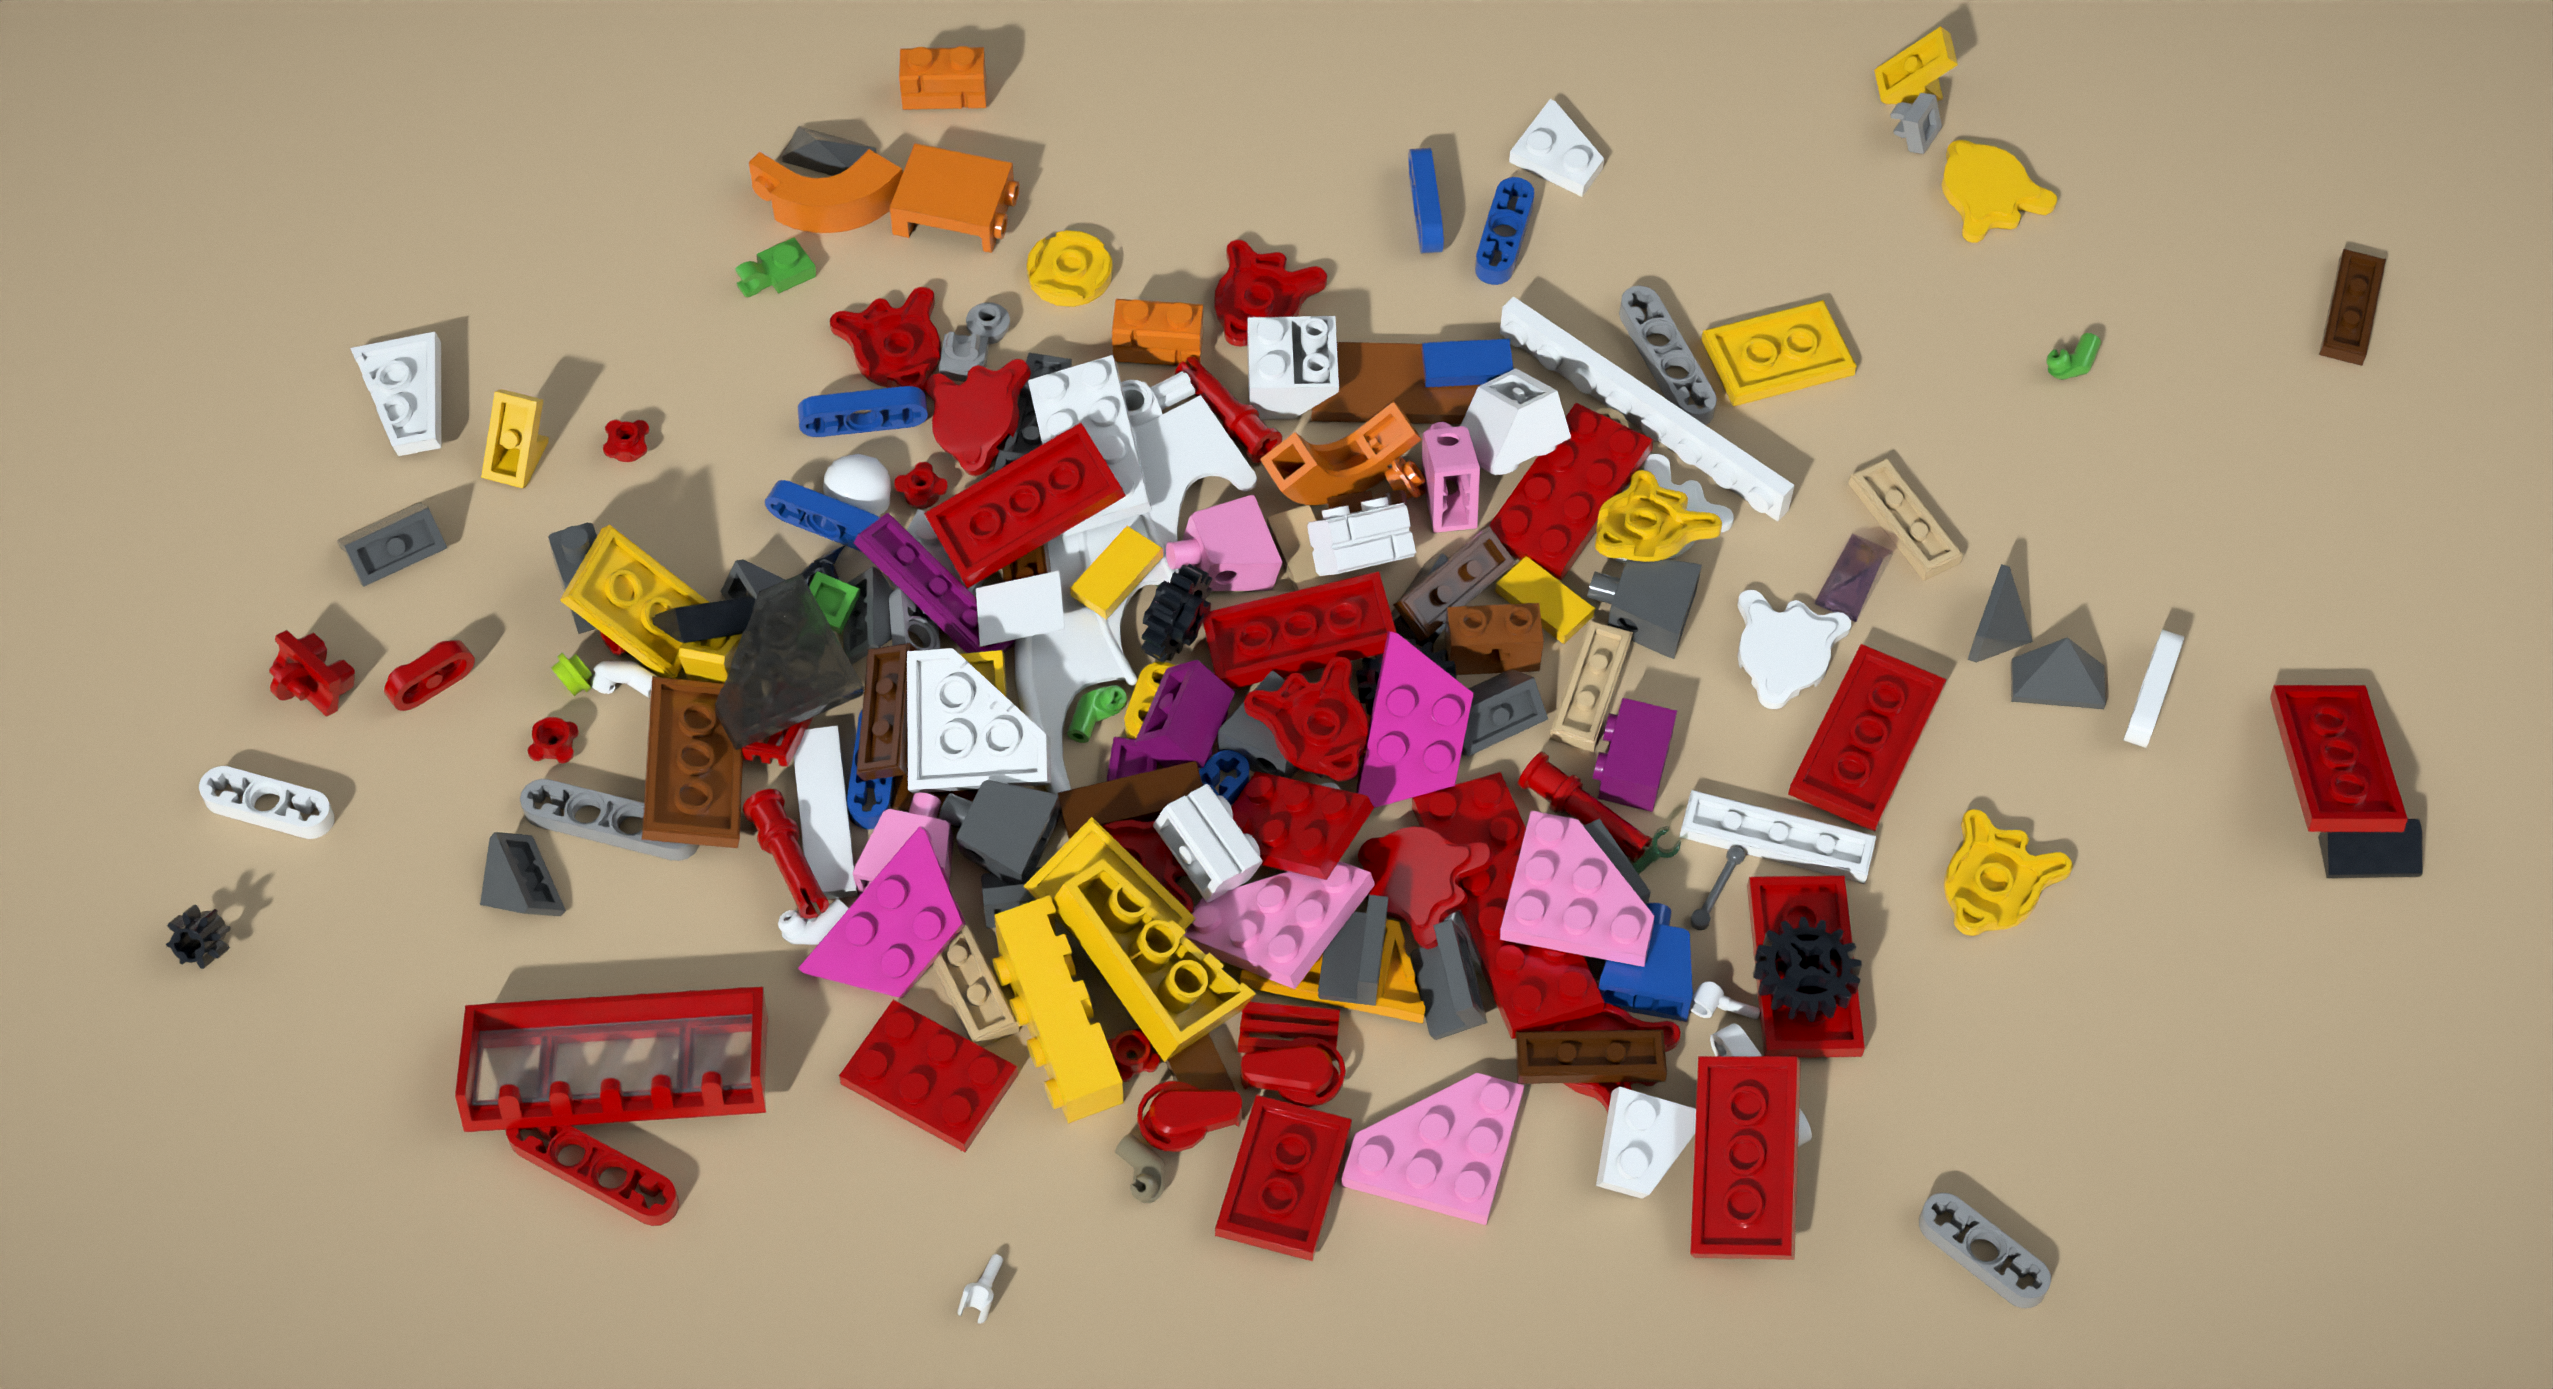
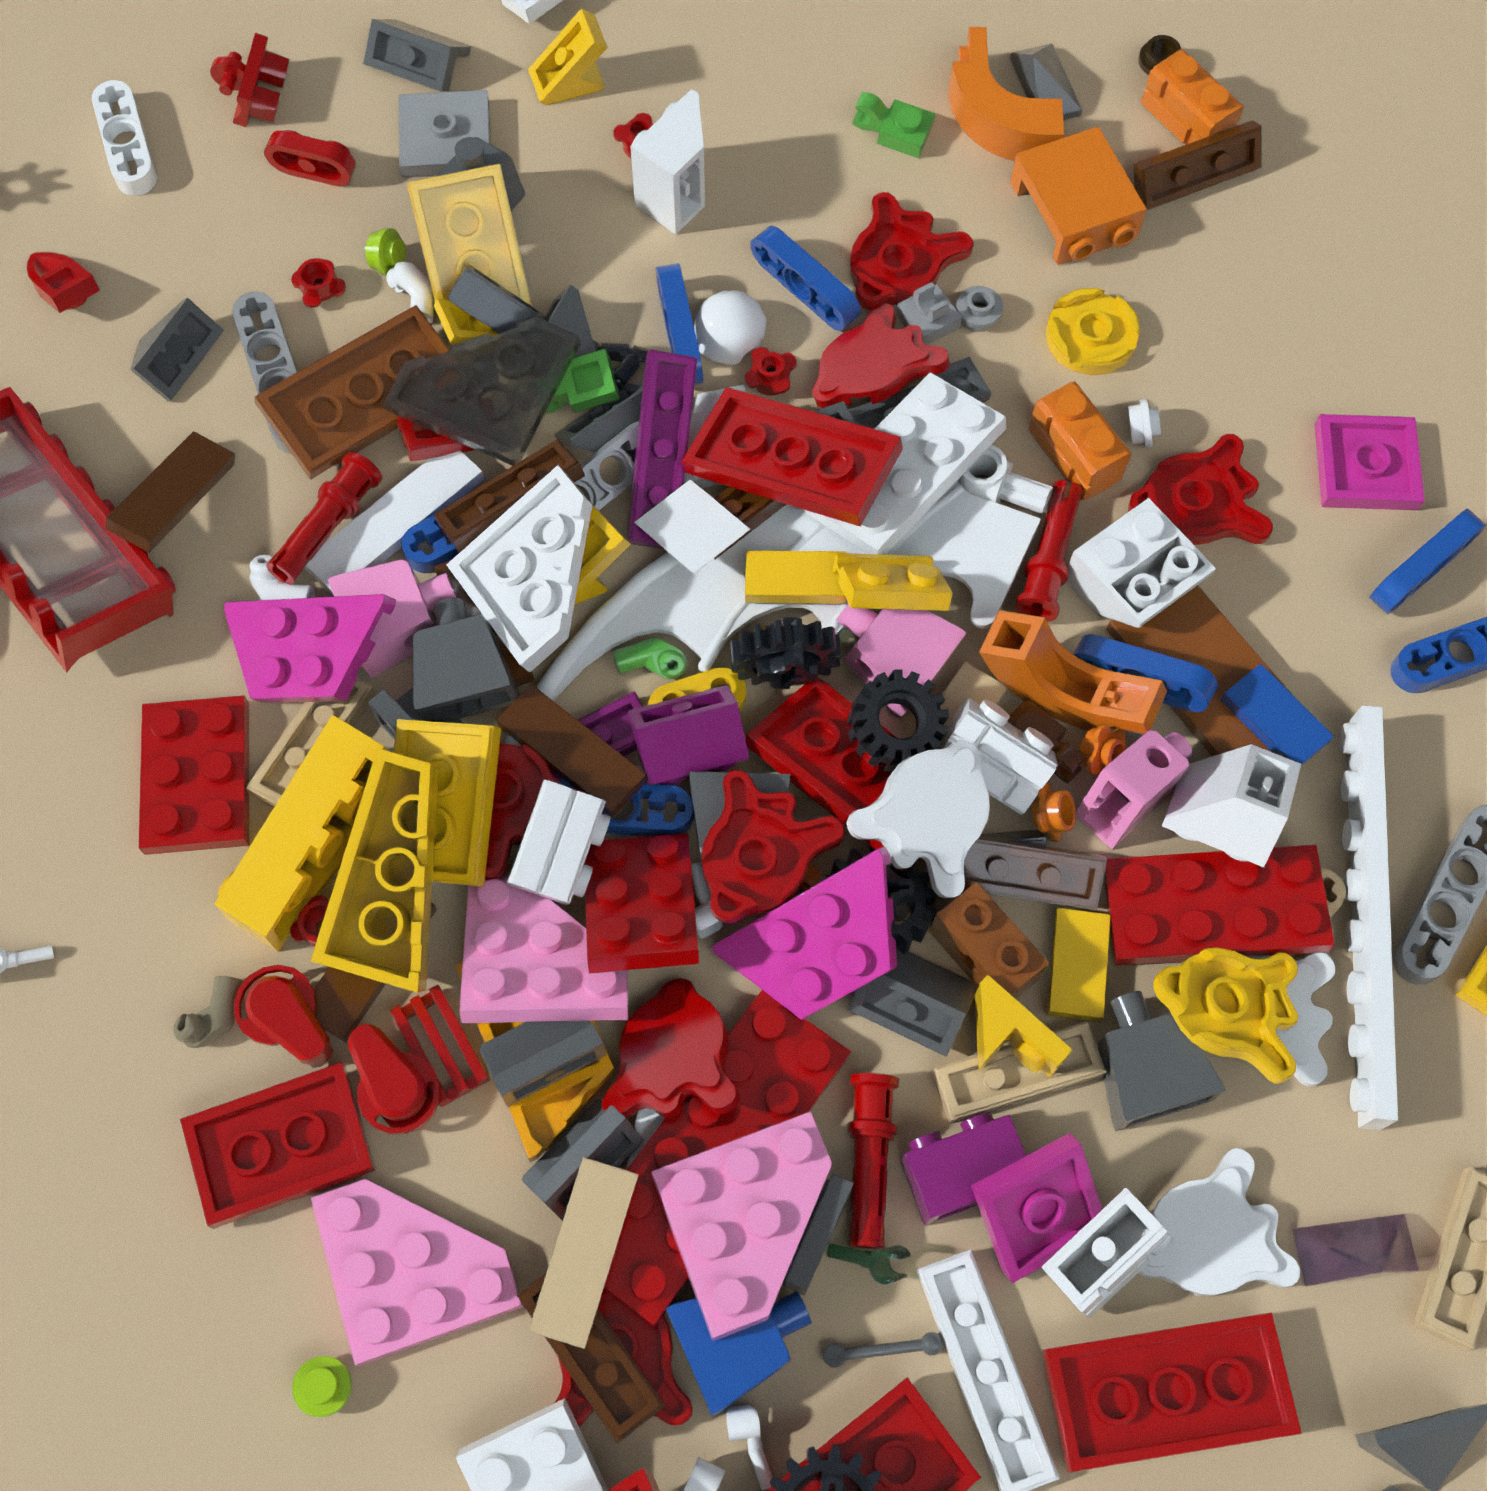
camera: 55 degrees right, 10 degrees up
none -> red plate [26,252,100,313]
none -> reddish brown tile [106,431,235,553]
none -> lime plate [292,1356,352,1417]
none -> light grey plate [399,90,491,177]
none -> tan tile [528,1157,638,1349]
none -> white slope [630,89,705,235]
none -> yellow plate [833,553,953,611]
none -> black tyre [847,669,949,772]
none -> white tile [847,740,990,898]
none -> dark pink tile [971,1133,1103,1283]
none -> yellow slope [974,975,1073,1078]
none -> orange plate [1032,783,1076,842]
none -> white brick [1042,1188,1173,1318]
none -> blue beam [1073,634,1218,712]
none -> white plate [1128,399,1161,447]
none -> reddish brown tile [1133,120,1262,210]
none -> dark brown plate [1138,35,1181,75]
none -> dark pink tile [1314,414,1425,510]

